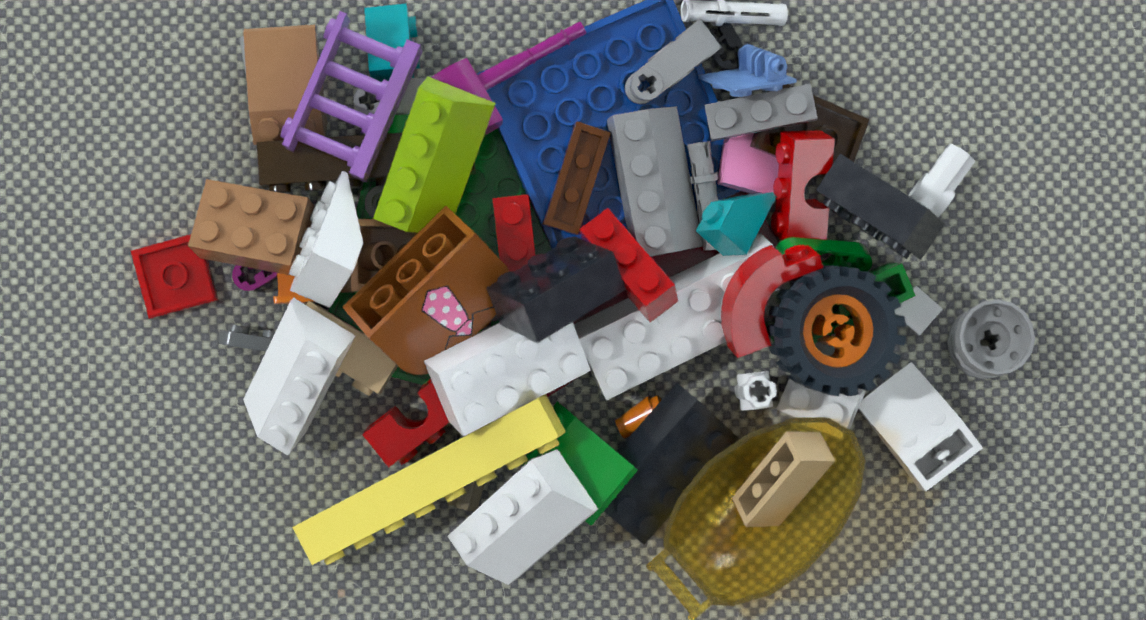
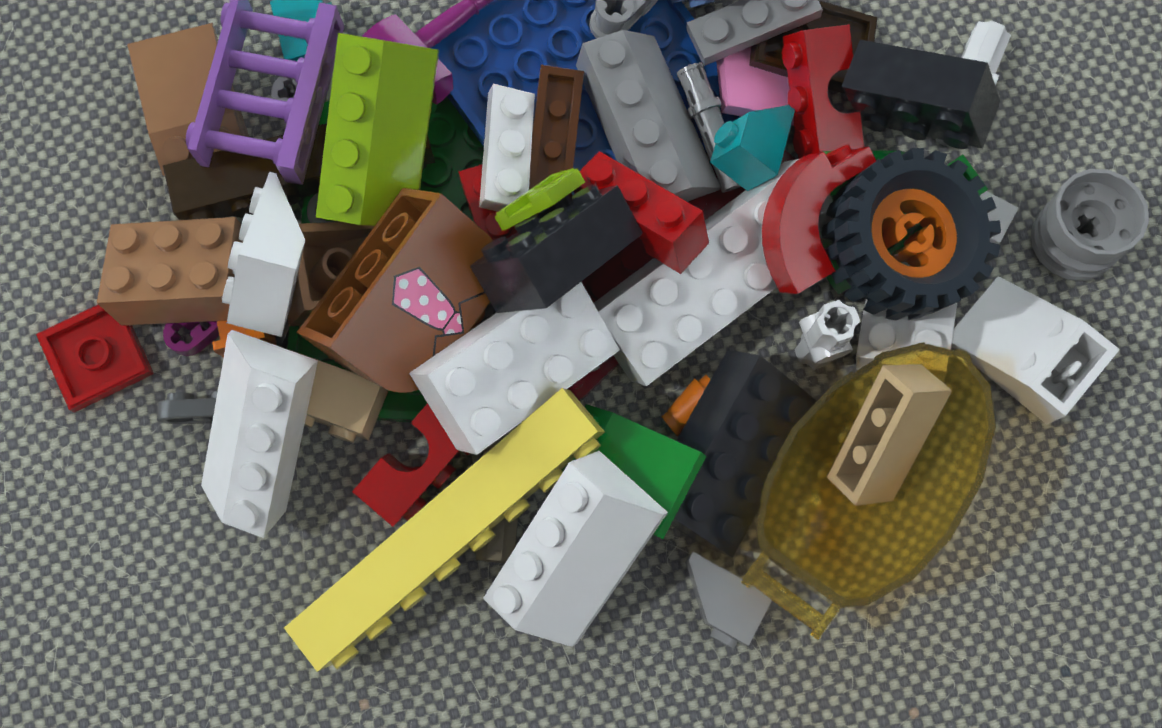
camera: 10 degrees left, 10 degrees down
none -> white plate [479,84,535,212]
none -> lime tile [495,168,585,231]
none -> light grey slope [685,552,774,649]

